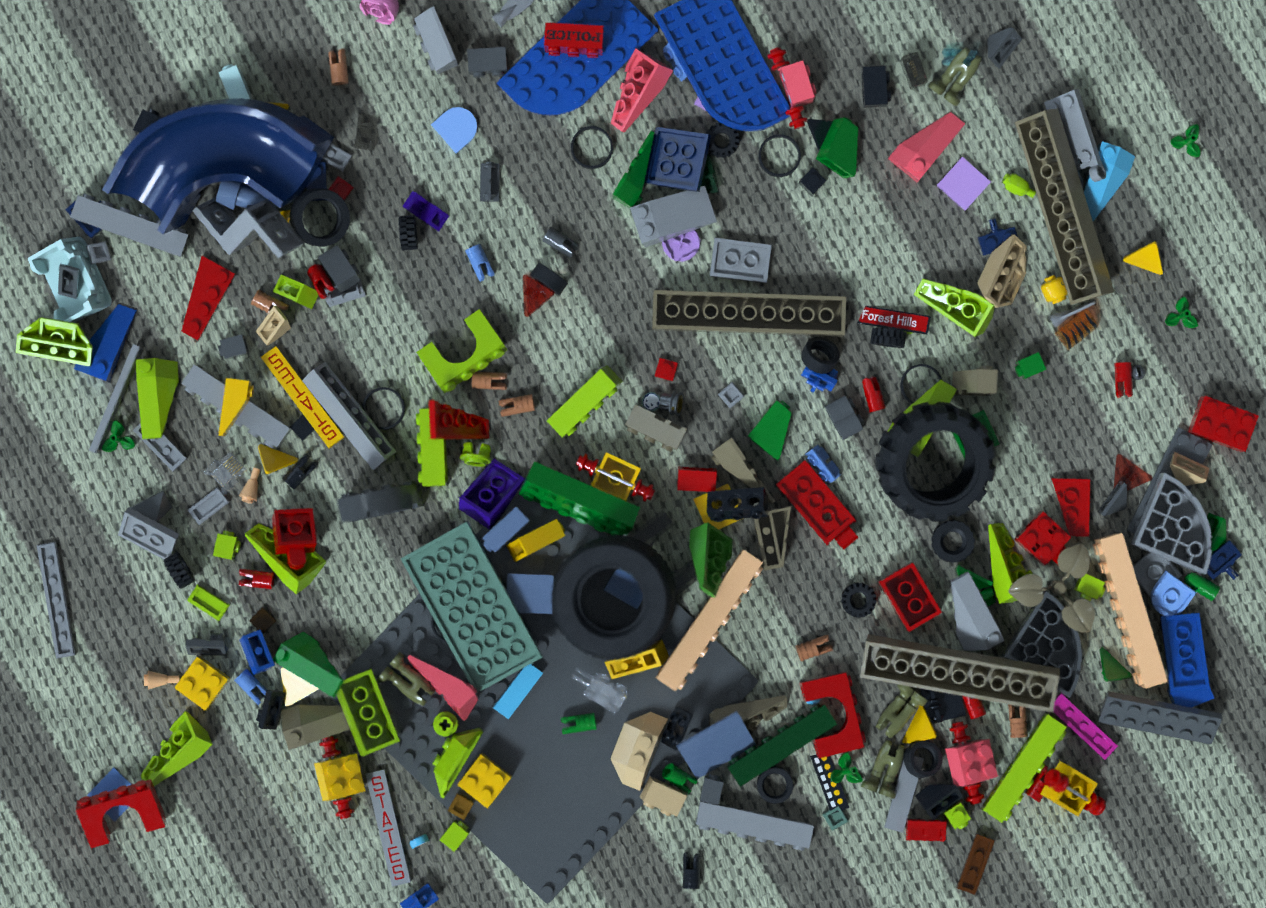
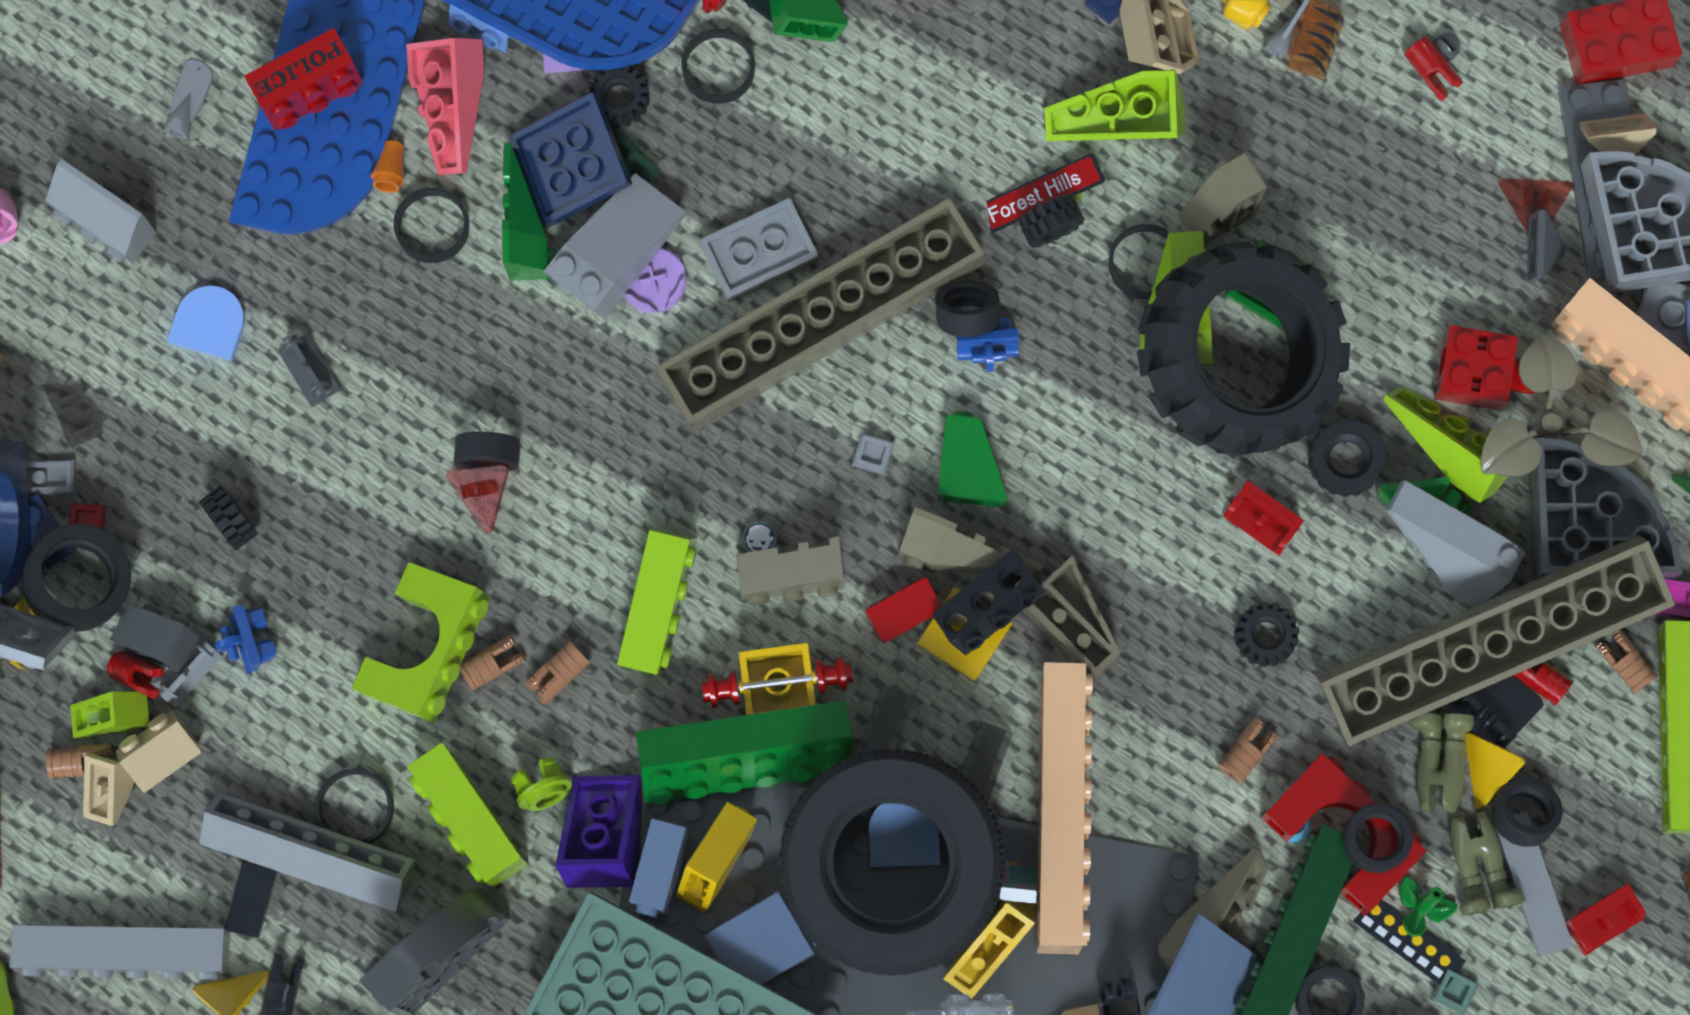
camera: 30 degrees left, 10 degrees down
dark grey brick [218,334,249,360] -> none
yellow slope [218,378,254,437] -> none
yellow tile [261,346,344,449] -> none
dark purple slope [402,191,449,232] -> none
red wing [429,400,490,439] -> none
medium blue hinge [465,244,495,282] -> none
dark grey brick [467,47,508,78] -> none
dark grey hinge [542,227,579,258] -> none
red plate [654,358,678,382] -> none
dark grey piece [659,391,684,416] -> none
bright green wedge [689,522,733,597] -> none
red hinge [775,460,858,550] -> none
black brick [798,167,827,197] -> none
medium blue hinge [805,445,841,485] -> none
dark grey brick [824,396,864,440] -> none
red hinge [862,376,886,412] -> none
red brick [877,562,942,632] -> none
black slope [915,784,964,820] -> none
lime brick [944,802,971,830] -> none
coral brick [945,721,998,805] -> none
green brick [1014,352,1047,380] -> none
red wing [1051,478,1090,537] -> none
lime brick [1074,574,1106,602] -> none
none -> tan brick [116,710,202,793]
none -> blue hips [214,605,277,674]
none -> orange cone [371,140,404,193]
none -> tile [1000,861,1037,903]
none -> red hinge [1223,481,1304,556]
none -> black tyre [1342,804,1413,873]

